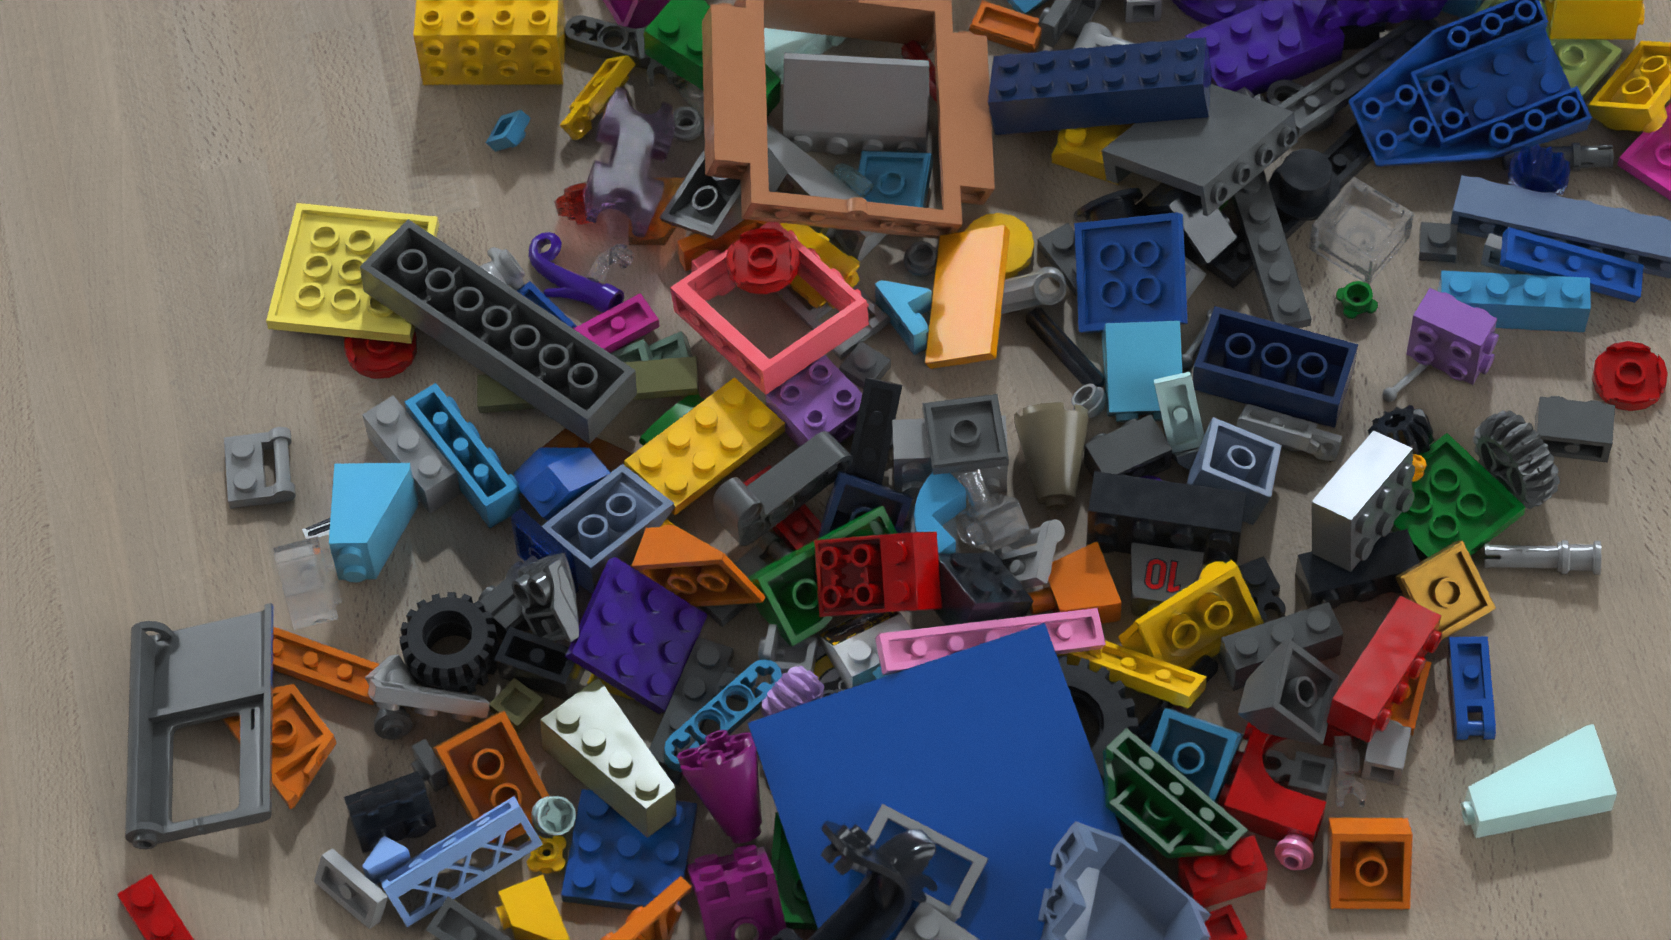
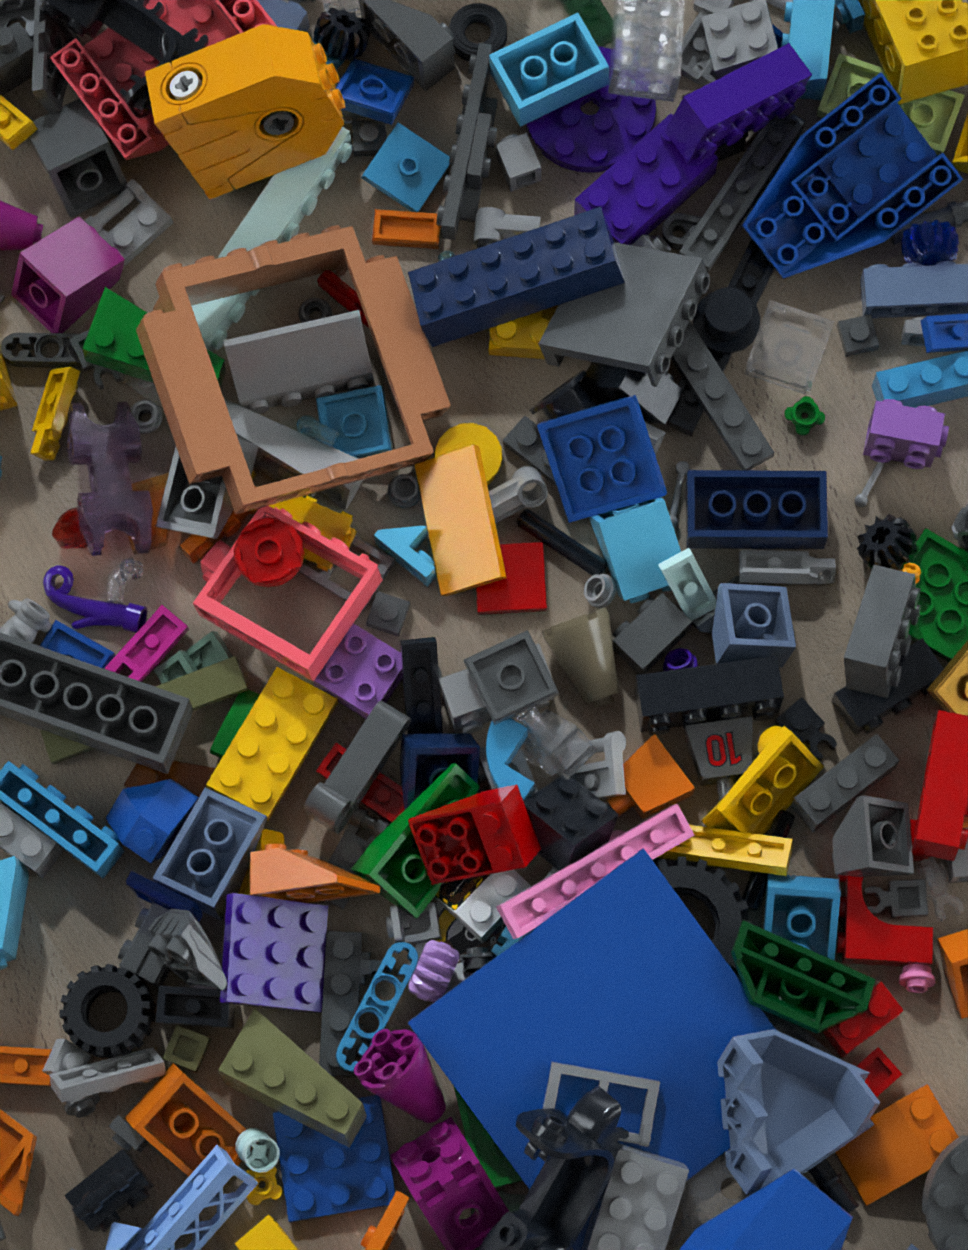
camera: 15 degrees left, 15 degrees up
none -> red tile [476,542,547,615]

